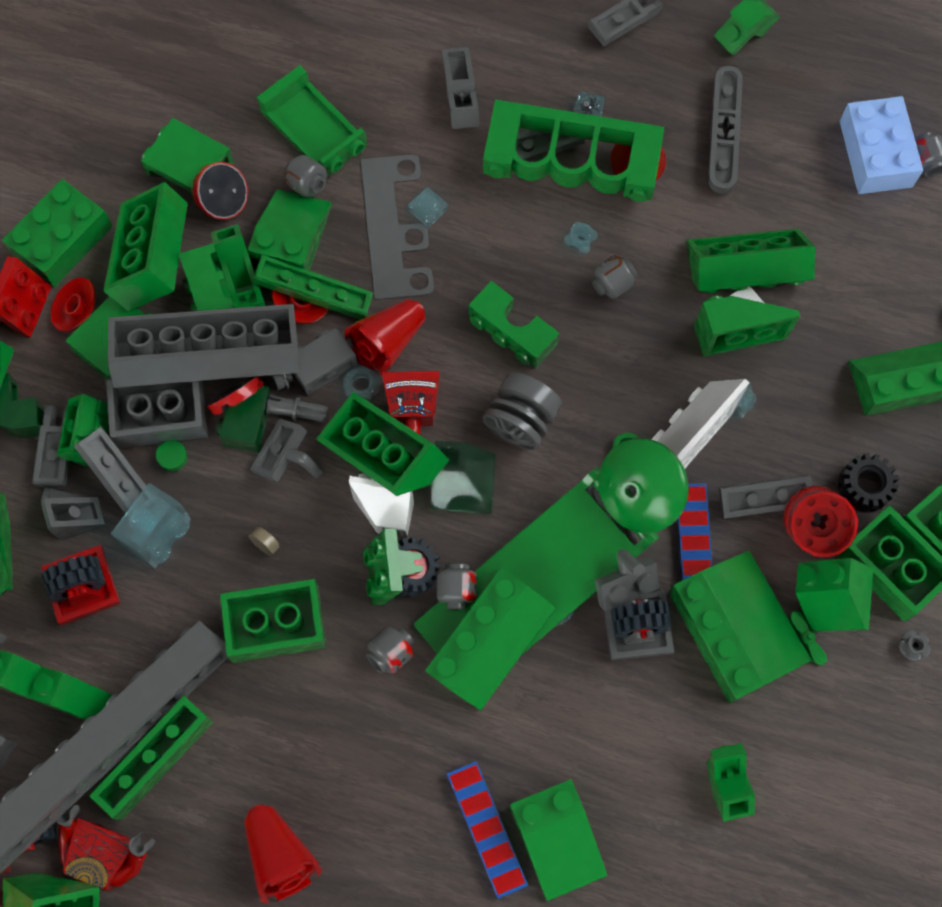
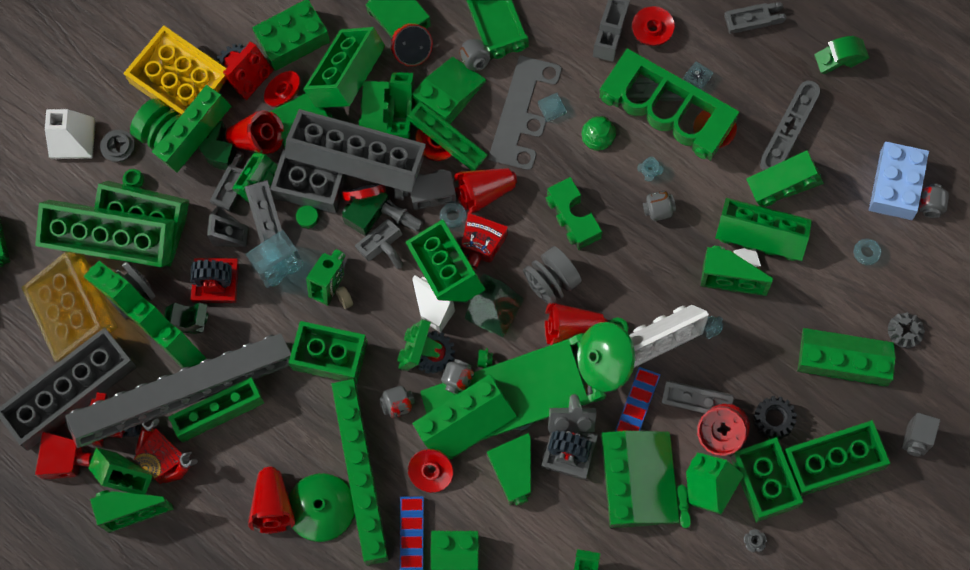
camera: 30 degrees right, 0 degrees up
none -> dark green brick [164,303,208,334]
none -> red cone [226,110,284,154]
none -> green dish [288,473,355,542]
none -> green torso [306,249,346,306]
none -> green brick [331,379,389,566]
none -> red dish [408,449,453,492]
none -> green plate [478,348,493,368]
none -> green slope [487,433,531,506]
none -> red cone [545,303,608,345]
none -> green piece [581,116,616,151]
none -> red dish [632,6,675,46]
none -> green wedge [746,150,824,207]
none -> clear light blue piece [853,239,881,265]

